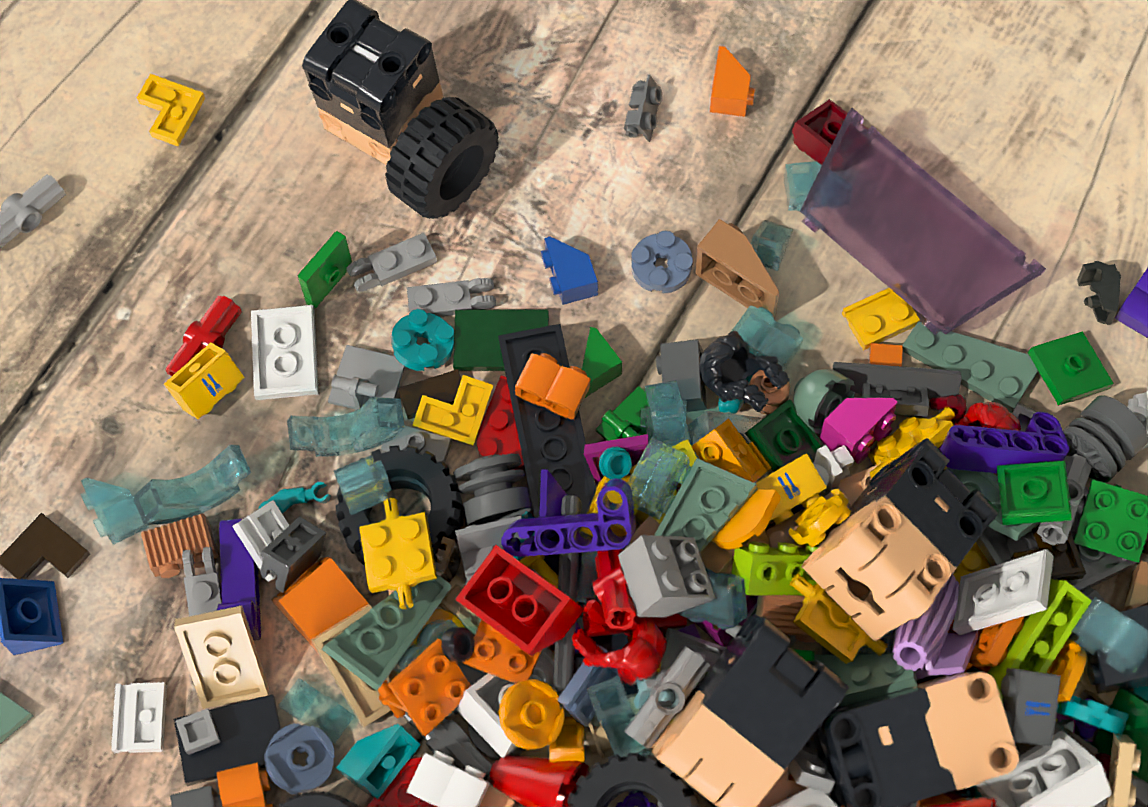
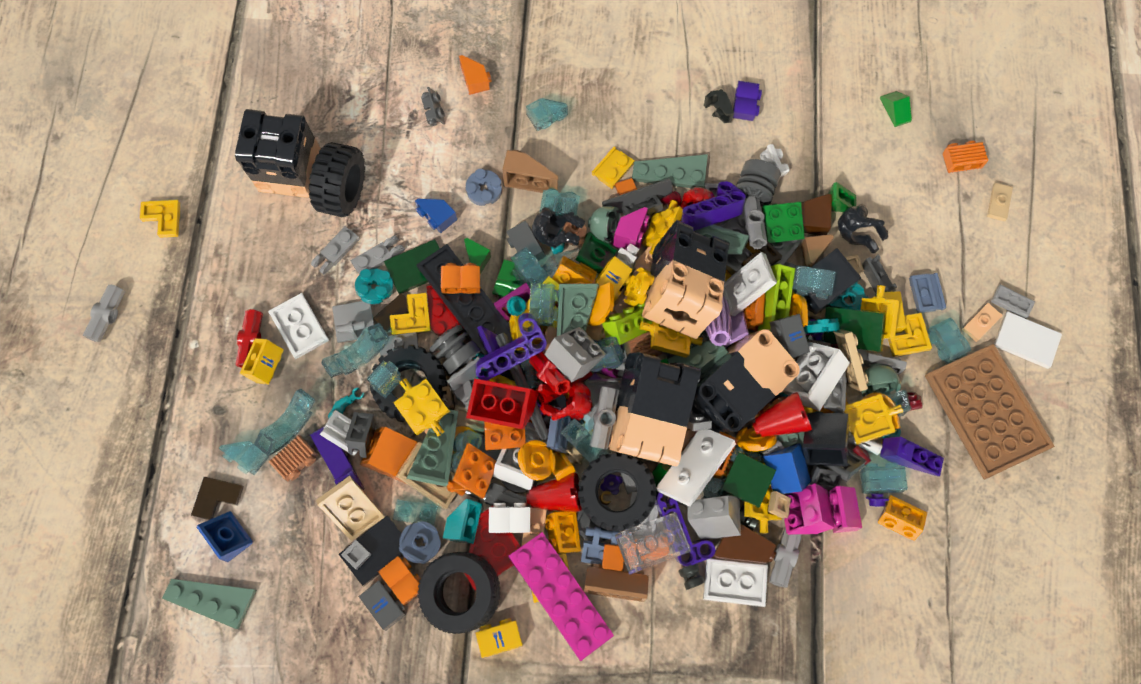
camera: 30 degrees left, 5 degrees up
white plate [111,682,167,753] -> none
light grey hinge [182,546,222,616] -> none
green plate [297,231,353,310] -> none
black tile [441,627,475,662] -> none
clear light blue slope [751,220,793,271] -> none
dark red slope [792,99,876,171] -> none
clear purple windscreen [800,108,1046,336] -> none
green plate [997,461,1072,525] -> none
green plate [1028,331,1114,406] -> none

